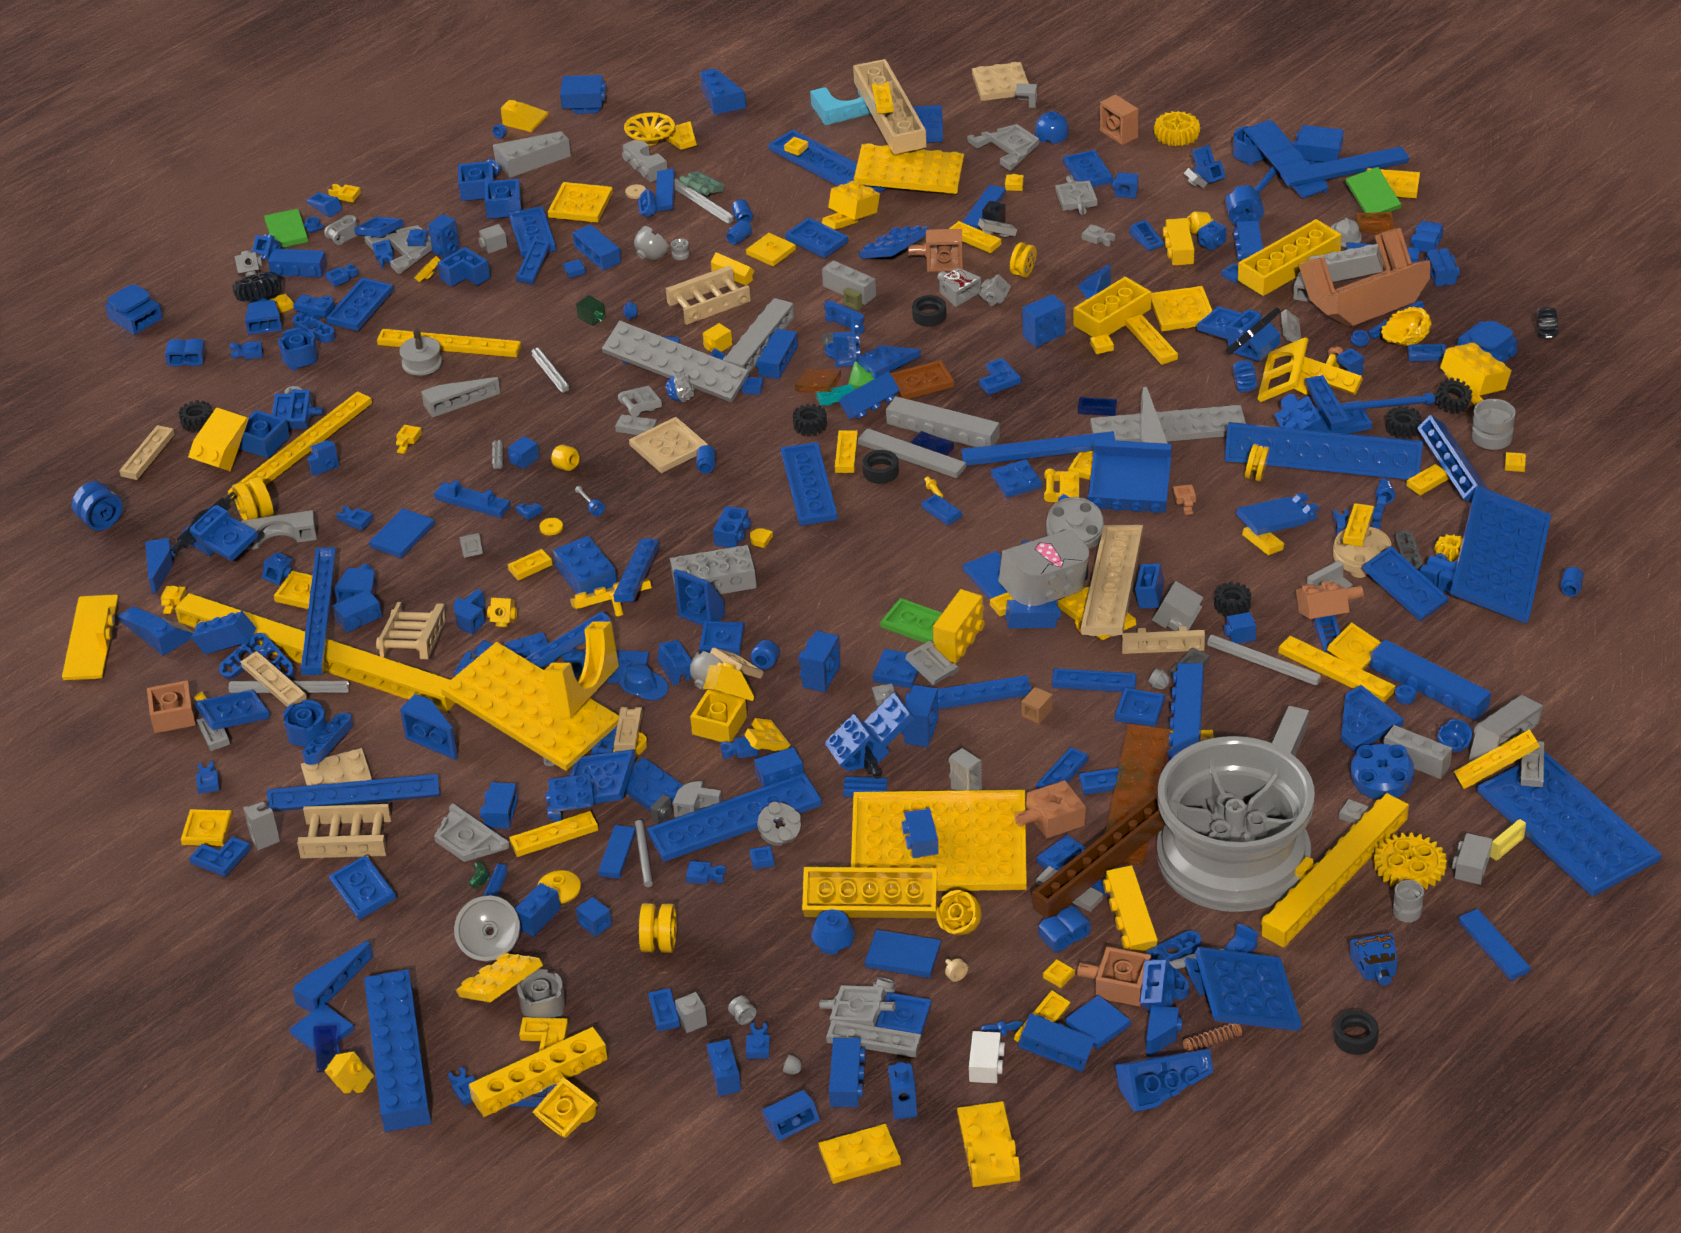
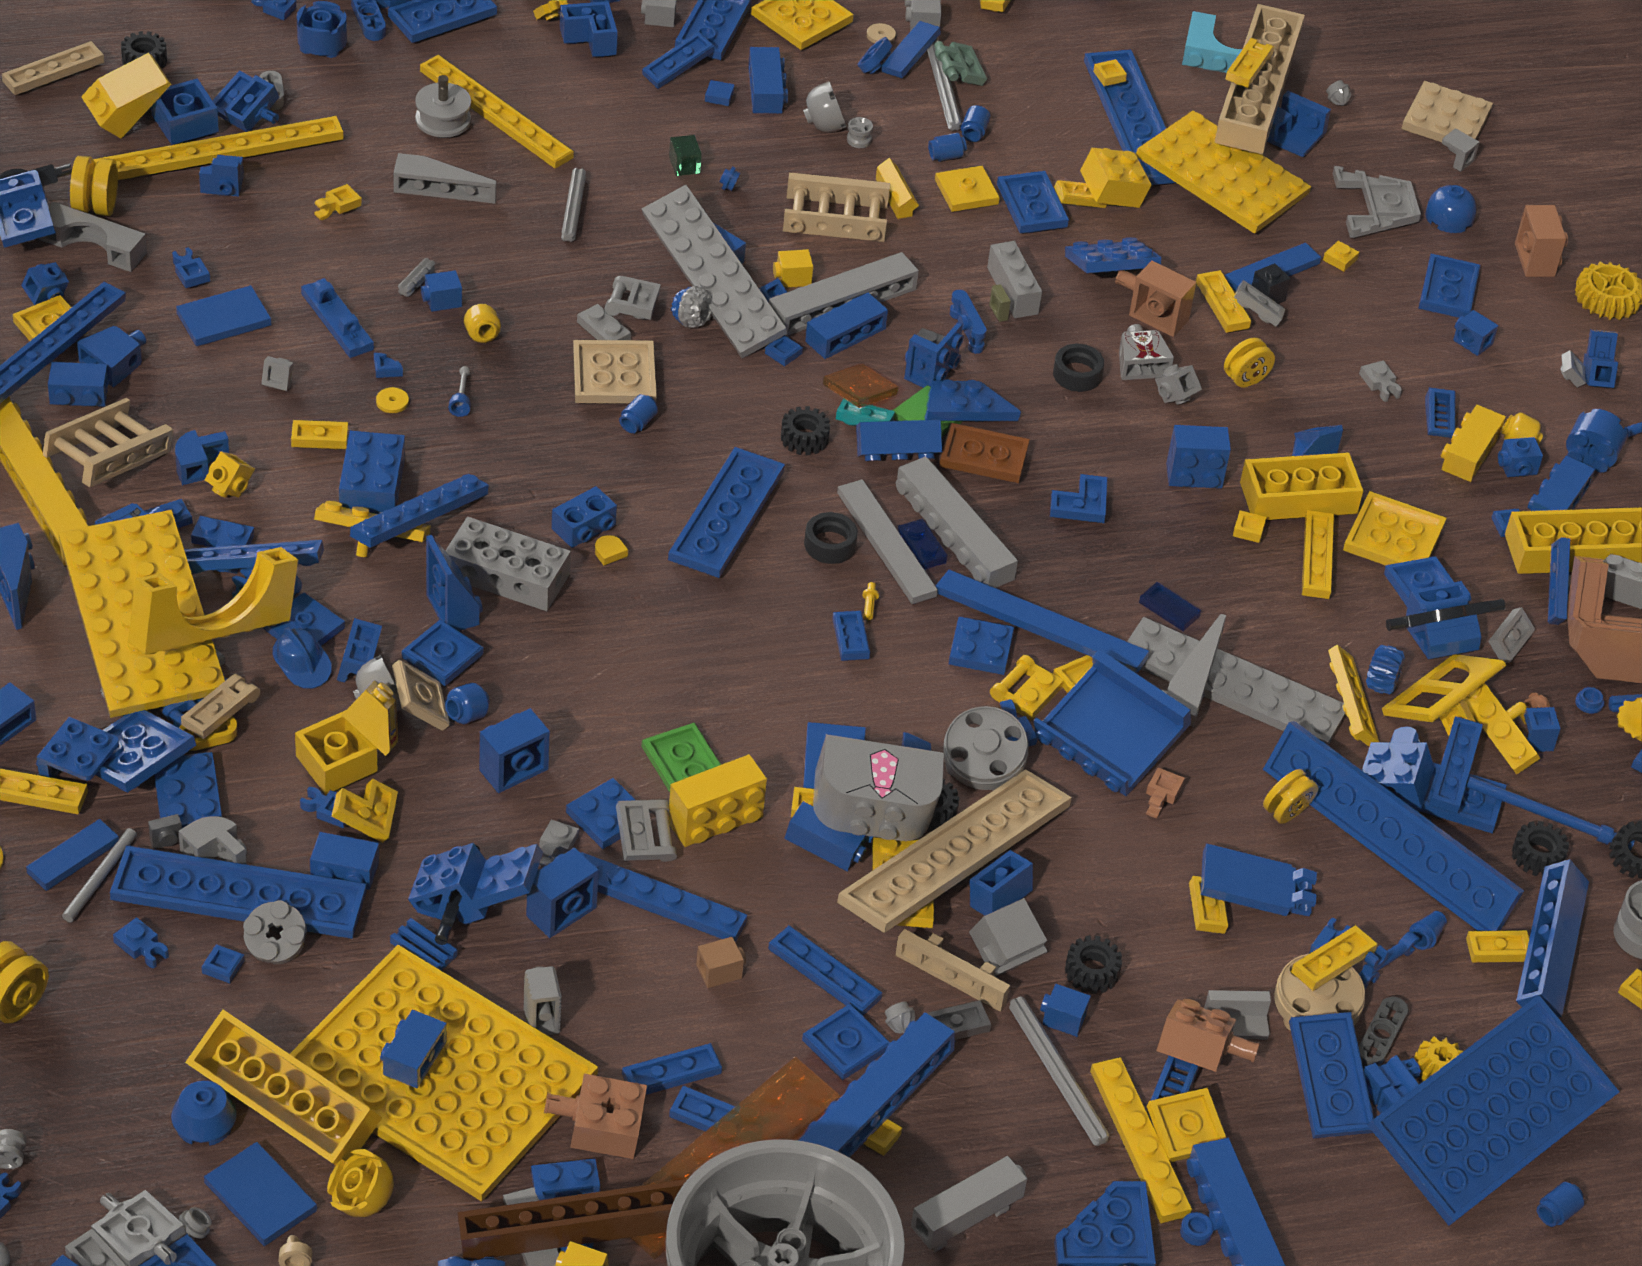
camera: 25 degrees right, 5 degrees up
yellow plate [835,431,858,473] -> none
light grey plate [1055,175,1097,215] -> none
none -> light grey plate [1326,80,1351,106]
none -> yellow plate [1328,645,1379,747]
none -> blue tile [1548,537,1570,625]

